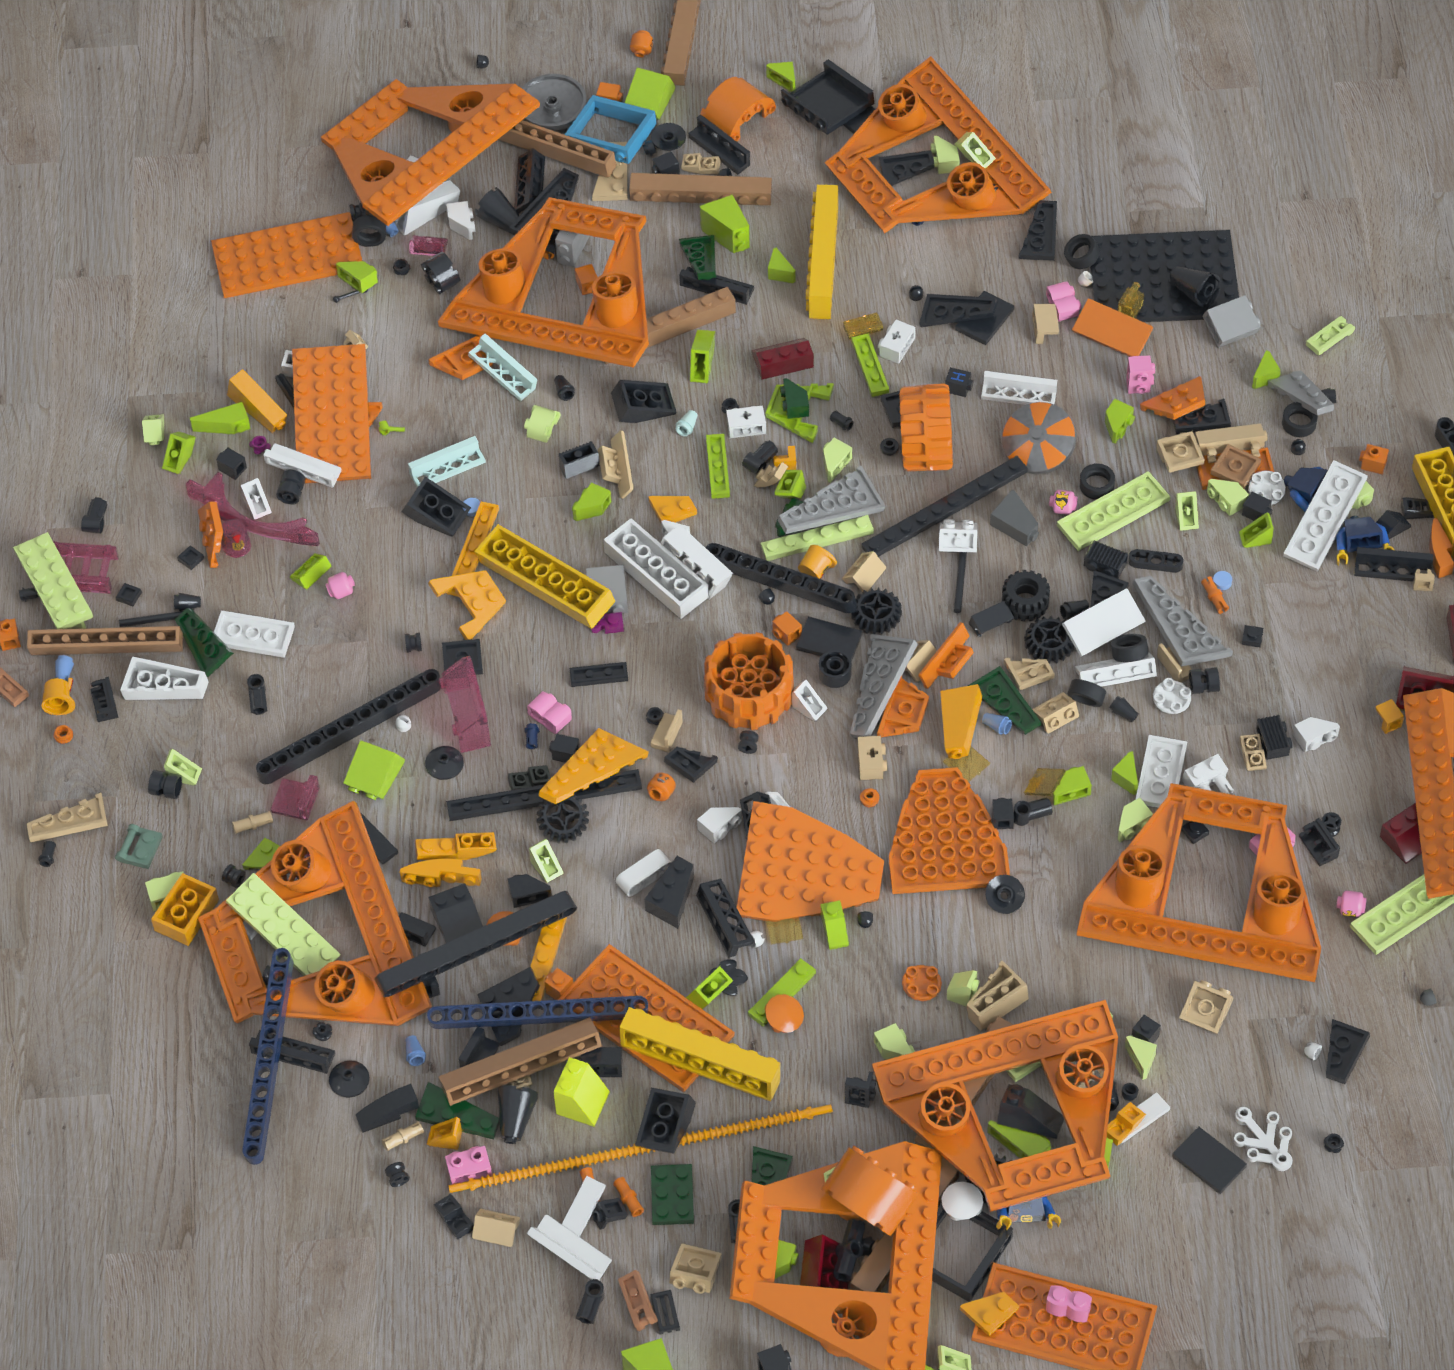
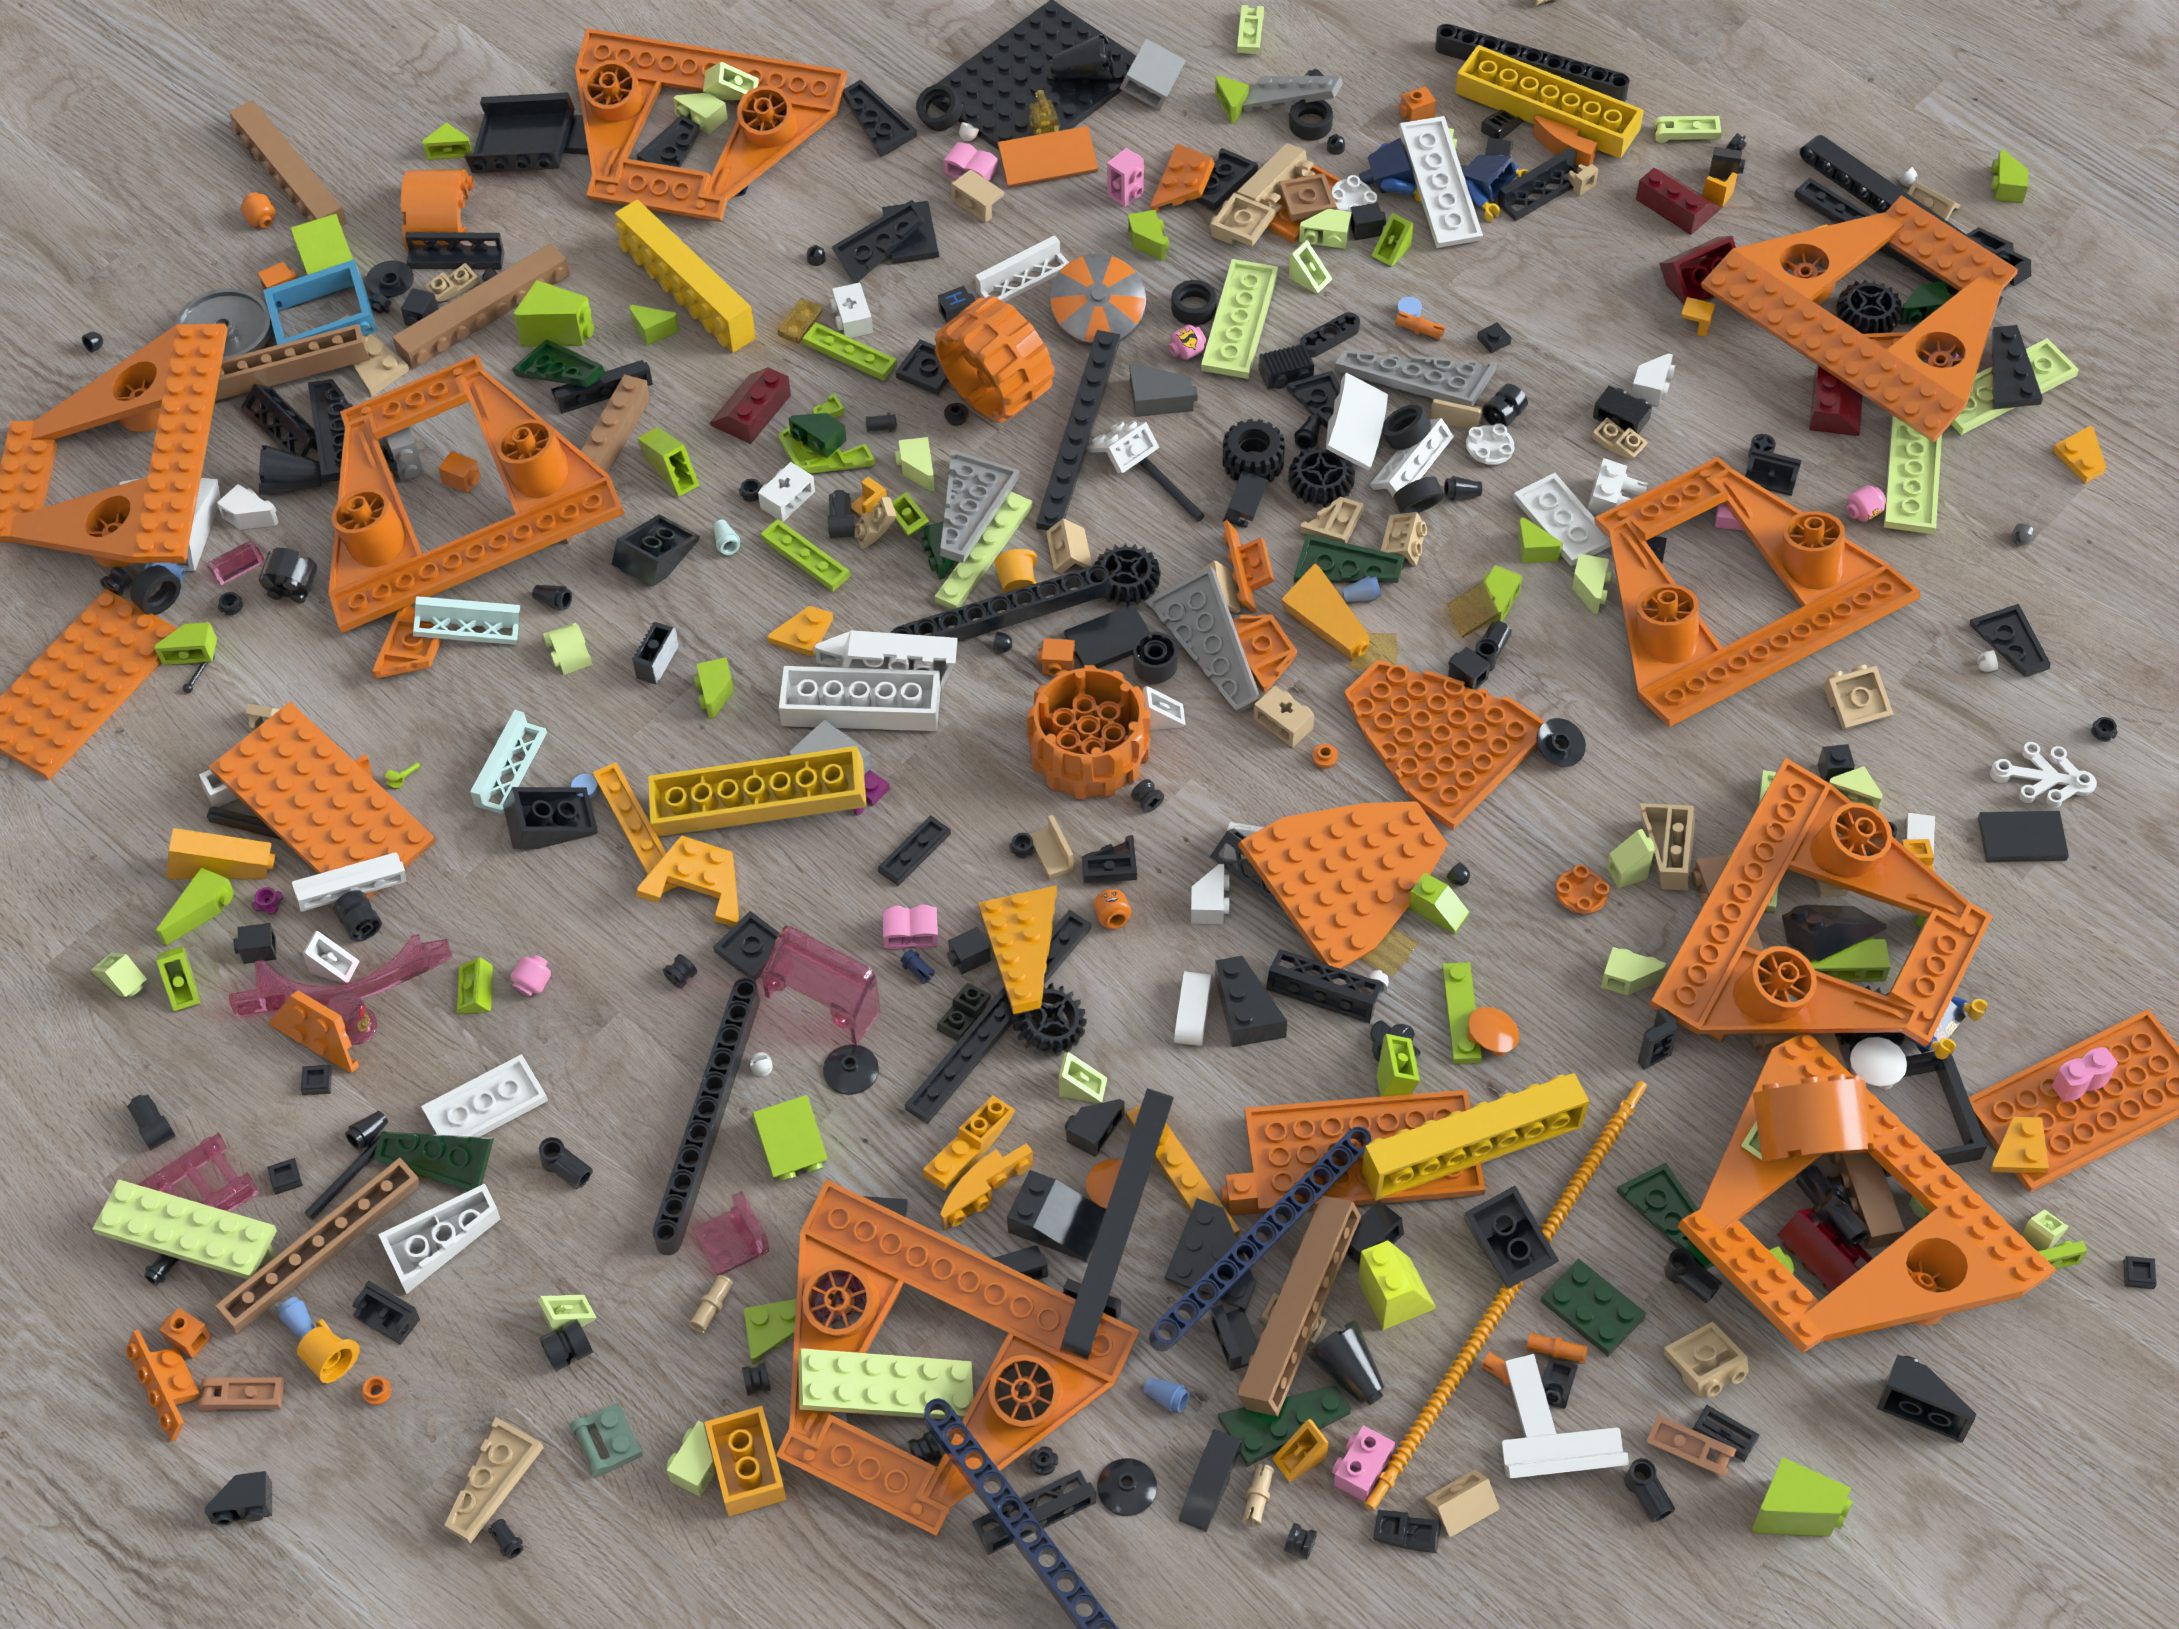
camera: 45 degrees left, 0 degrees up
tan bracket [598,430,633,499] -> none

